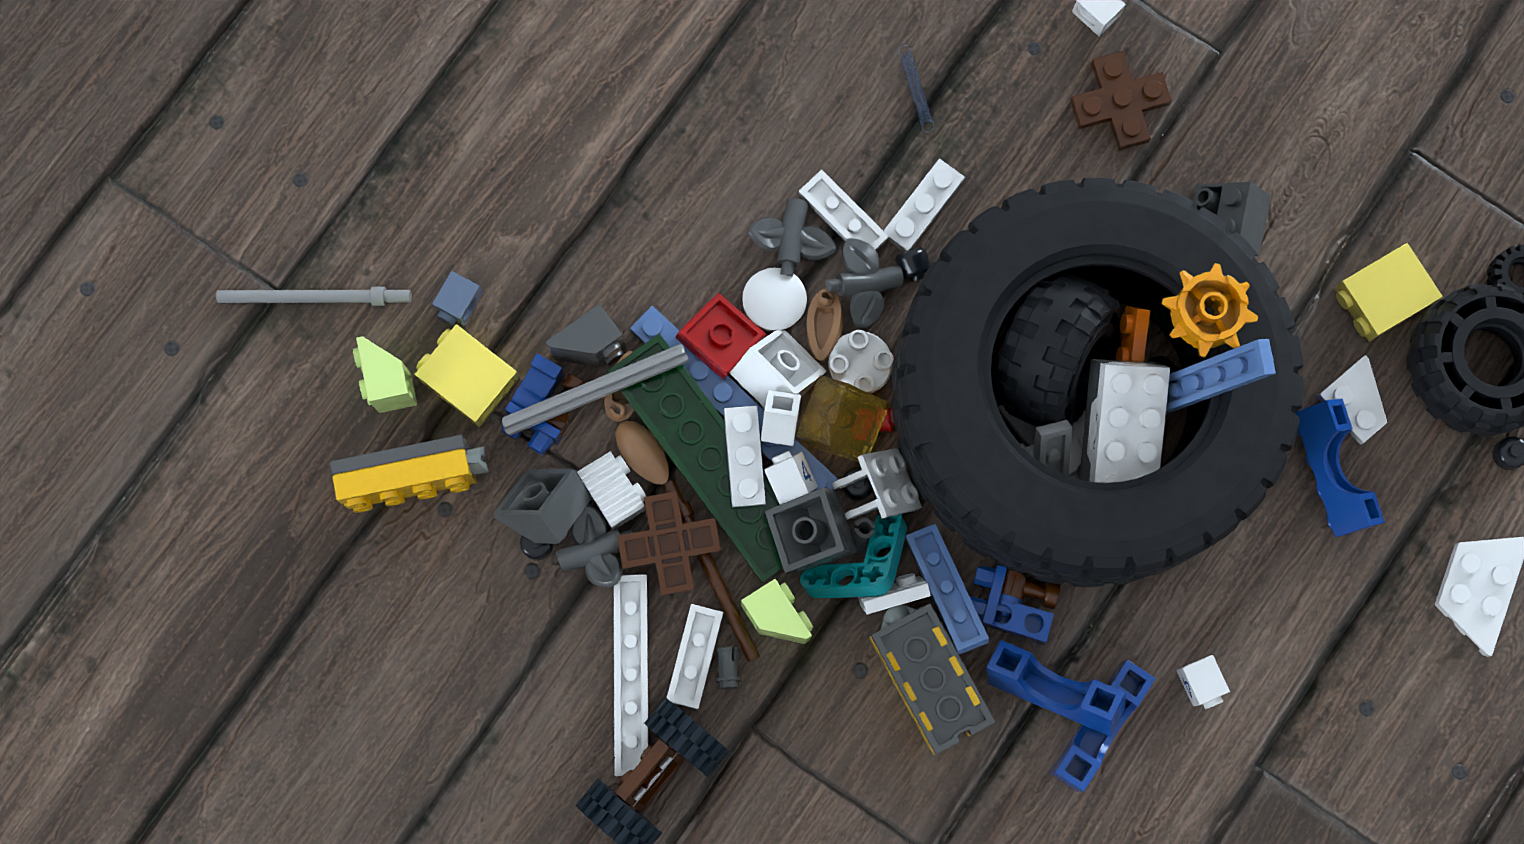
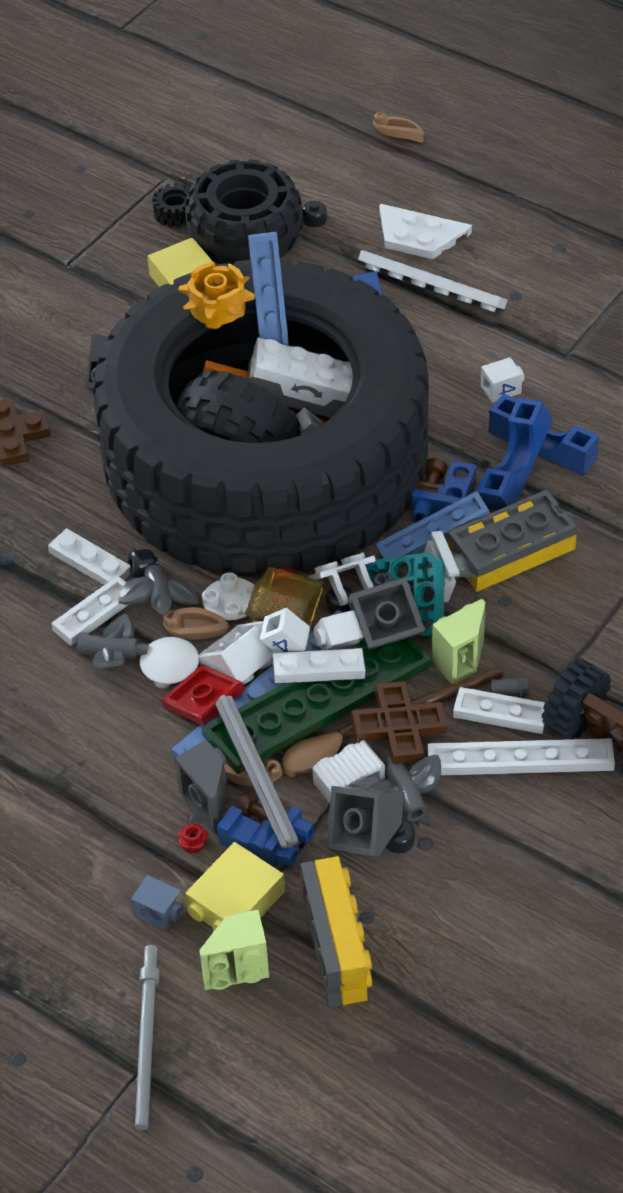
camera: 85 degrees left, 30 degrees down
none -> red plate [177,823,208,853]
none -> white plate [358,250,508,312]

